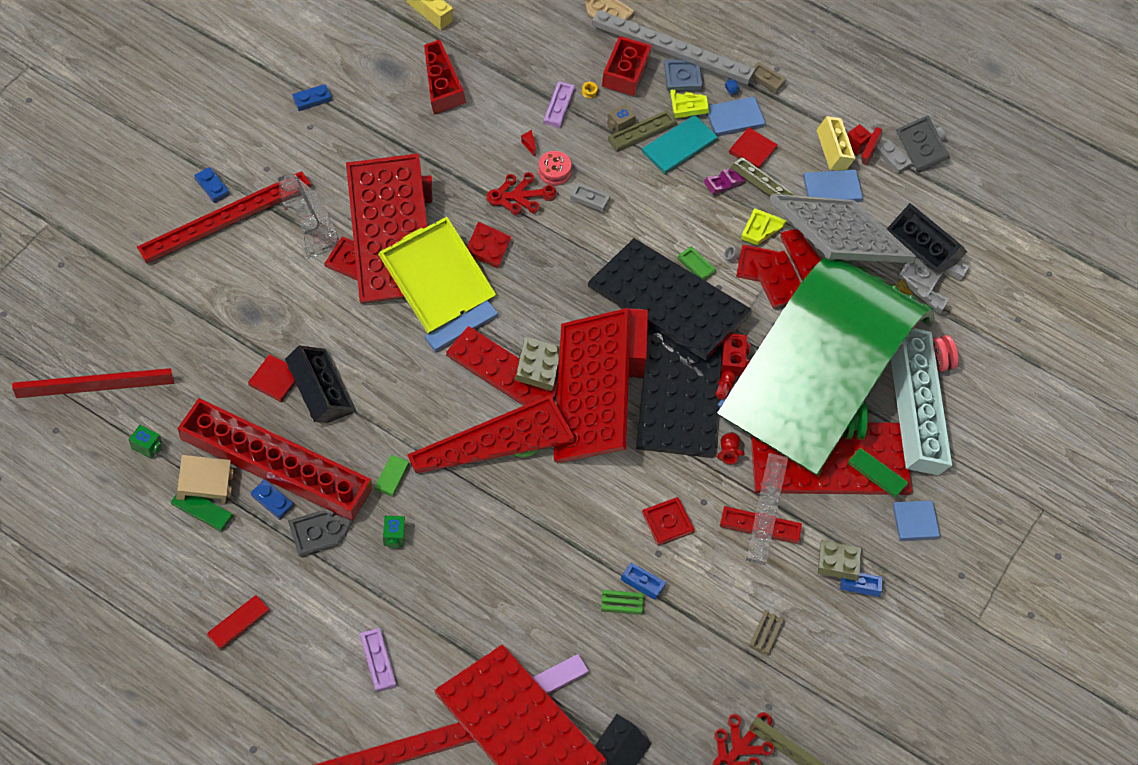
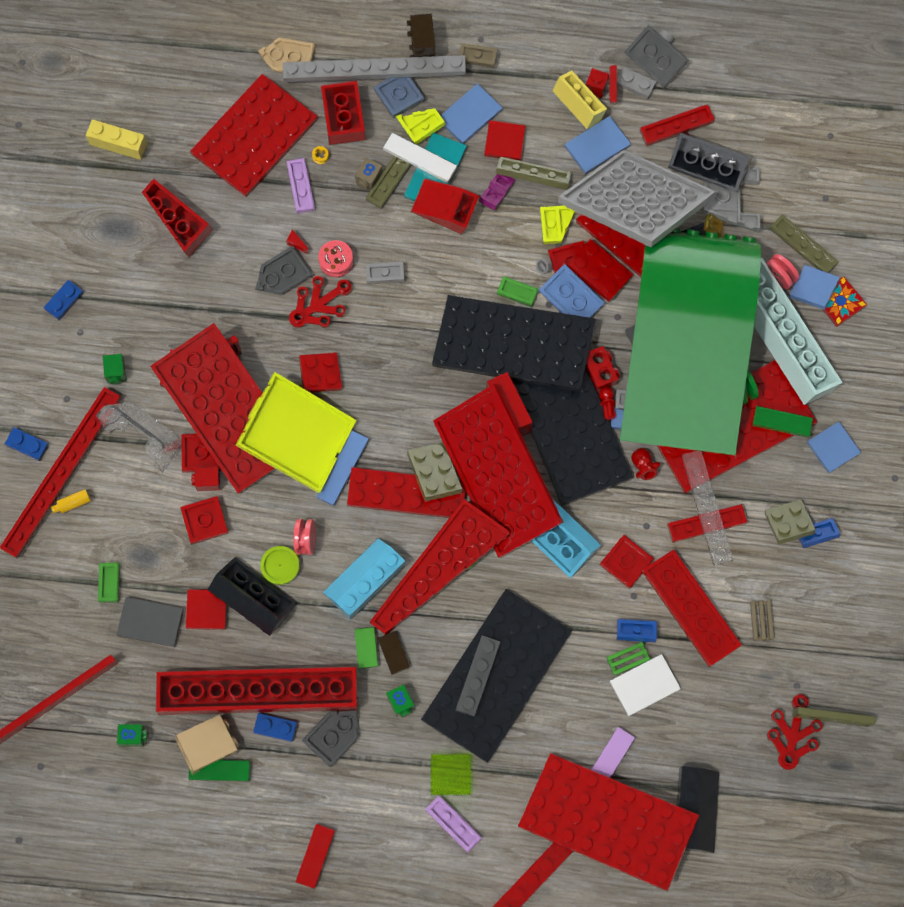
camera: 25 degrees left, 15 degrees up
blue plate [724,79,739,95] -> none
none -> yellow cylinder [51,489,91,514]
none -> bright green tile [98,563,120,603]
none -> green brick [103,354,126,384]
none -> dark grey tile [117,597,184,647]
none -> red plate [180,496,229,545]
none -> red plate [190,74,318,197]
none -> red brick [191,467,220,491]
none -> dark grey tile [255,246,313,295]
none -> lime piece [260,546,300,585]
none -> coral head [293,519,316,555]
none -> medium azure slope [323,539,406,620]
none -> dark brown tile [377,631,410,675]
none -> white tile [383,133,457,183]
none -> dark brown container [407,13,436,57]
none -> red slope [411,179,479,234]
none -> black plate [421,589,572,764]
none -> clear neon green tile [431,754,471,795]
none -> dark grey plate [456,635,500,717]
none -> medium azure slope [532,500,601,578]
none -> medium blue tile [538,264,605,318]
none -> white tile [610,654,681,717]
none -> red plate [640,104,715,146]
none -> red plate [641,549,742,667]
none -> olive tile [769,214,839,273]
none -> medium blue tile [790,265,840,310]
none -> tile [822,276,867,327]

